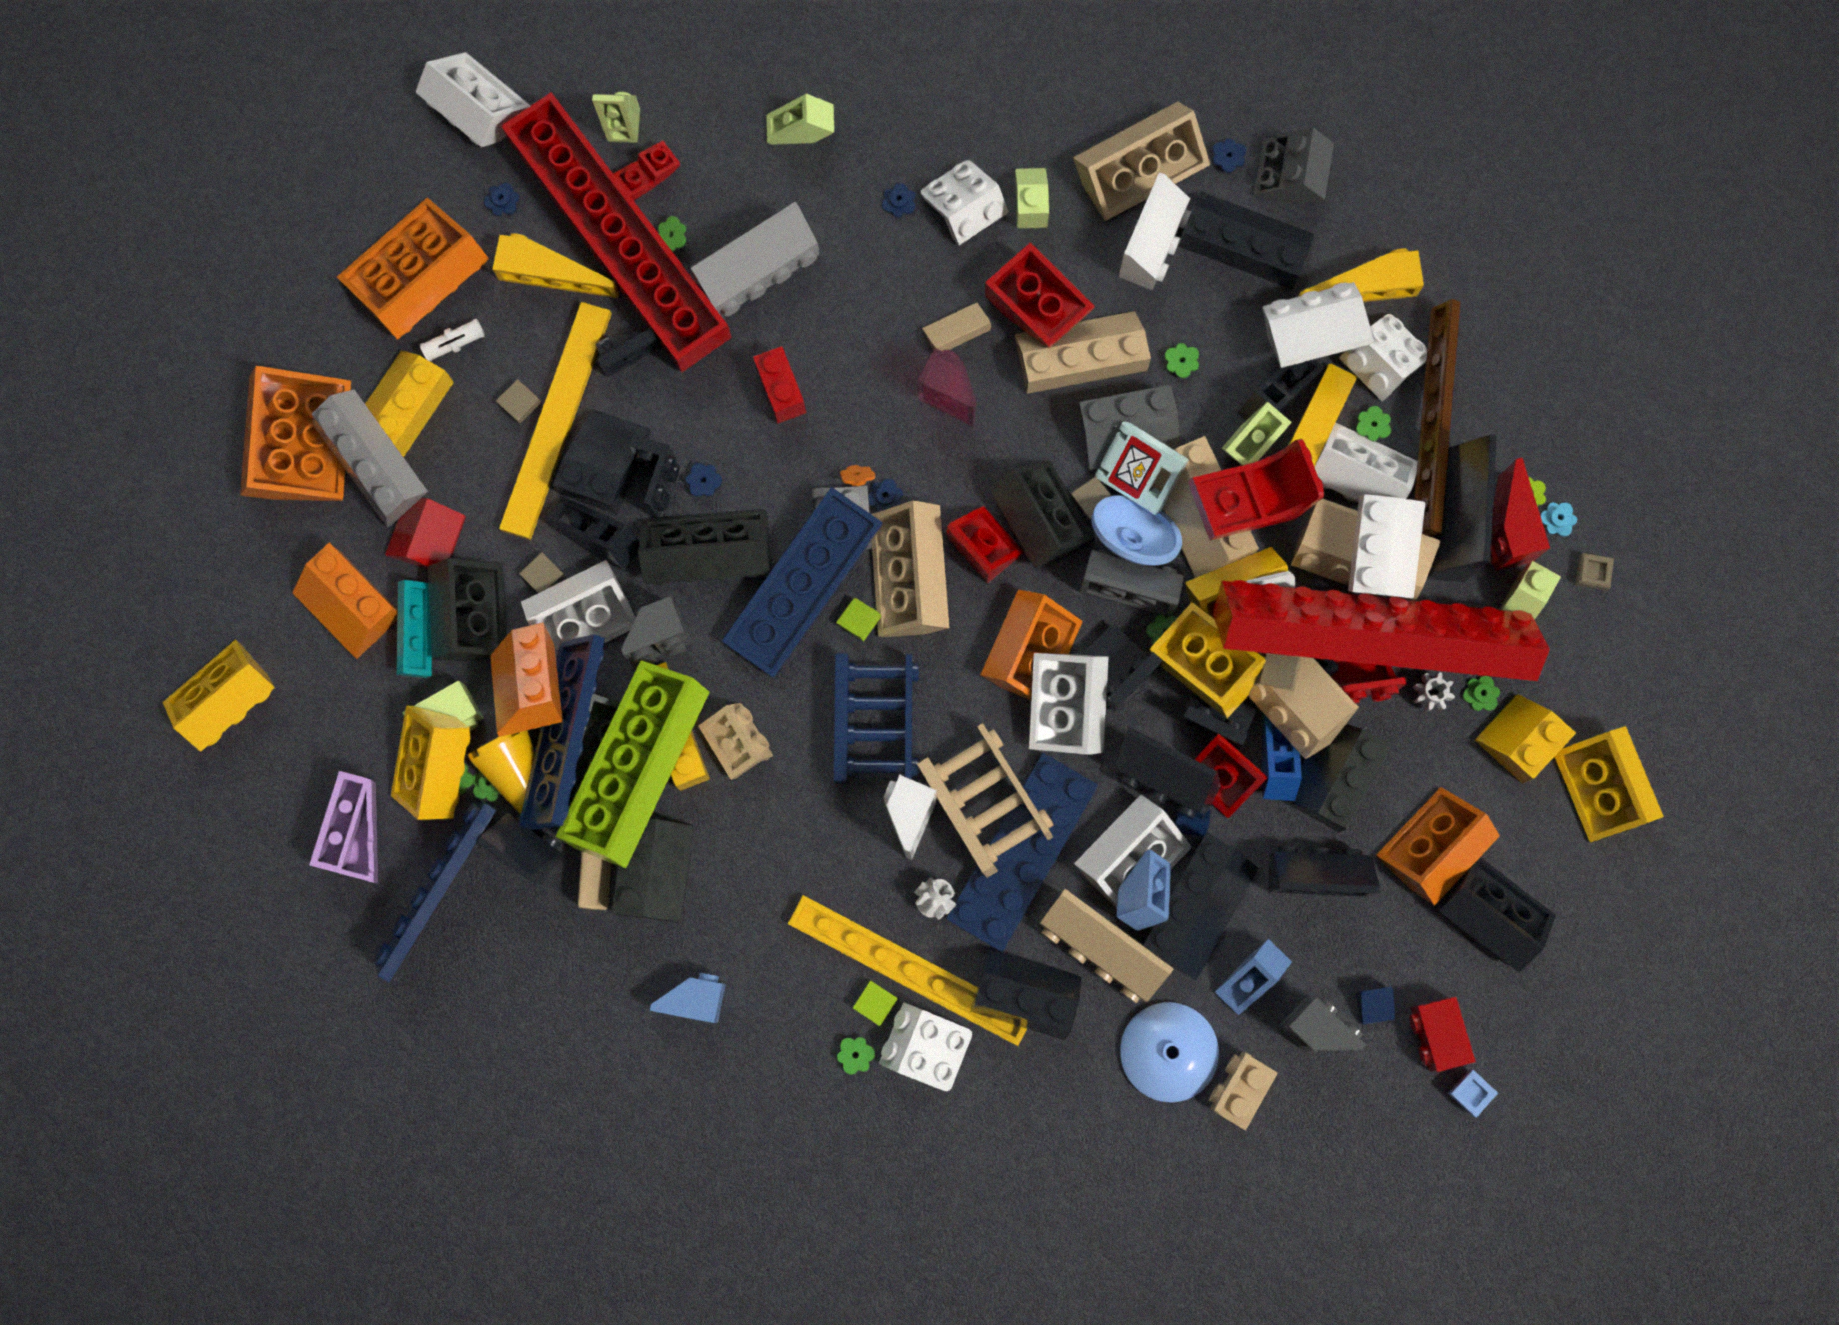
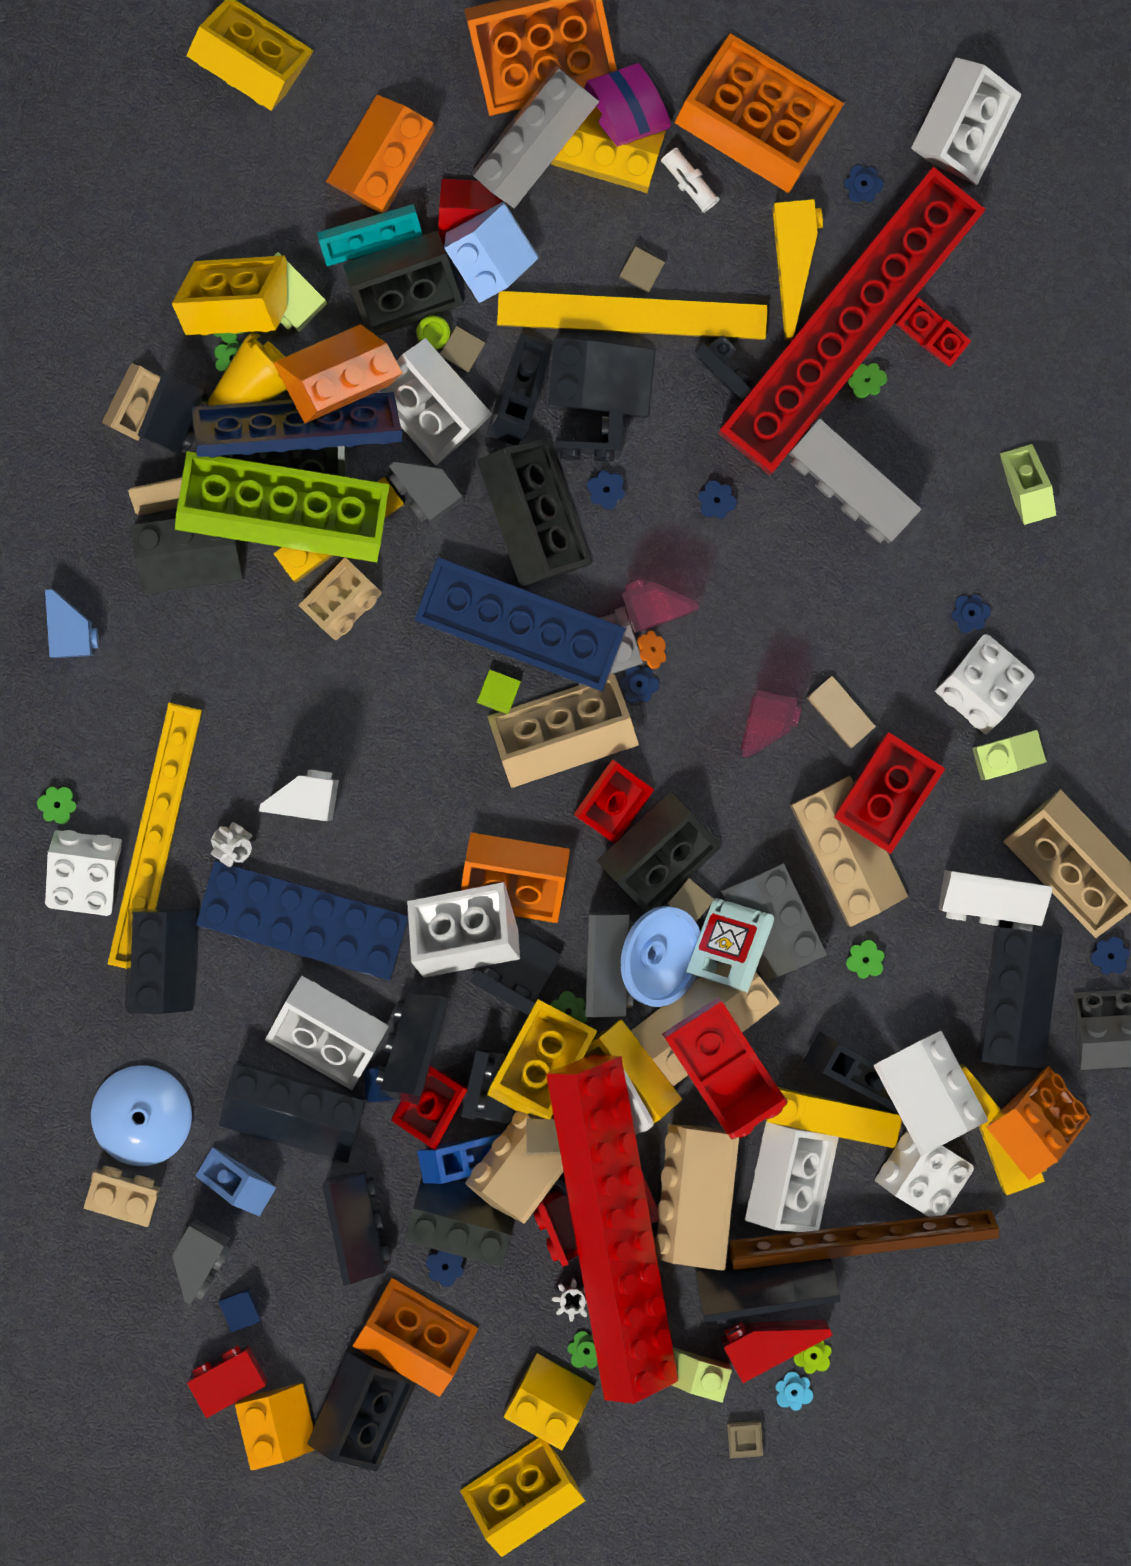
camera: 70 degrees right, 10 degrees up
lavender wedge [309,771,378,884] -> none
dark blue plate [374,799,496,982] -> none
yellowish green slope [592,92,640,143] -> none
red brick [753,346,807,424] -> none
dark blue fence [834,653,919,784] -> none
lime tile [853,980,898,1026] -> none
tan fence [917,723,1054,878] -> none
tan slope [1039,889,1173,1003] -> none
medium blue slope [1116,849,1171,931] -> none
yellowish green slope [1221,402,1292,466] -> none
white slope [1348,494,1425,598] -> none
bright green plant [1356,406,1391,442] -> none
light blue plate [1448,1069,1498,1117] -> none
none -> tan slope [102,363,161,441]
none -> light orange slope [235,1383,315,1470]
none -> lime tile [416,316,450,350]
none -> dark blue plant [426,1250,464,1287]
none -> light blue slope [444,201,538,303]
none -> magenta slope [584,63,671,147]
none -> clear pink slope [620,579,700,634]
none -> dark blue plant [698,481,737,519]
none -> orange slope [986,1066,1091,1180]

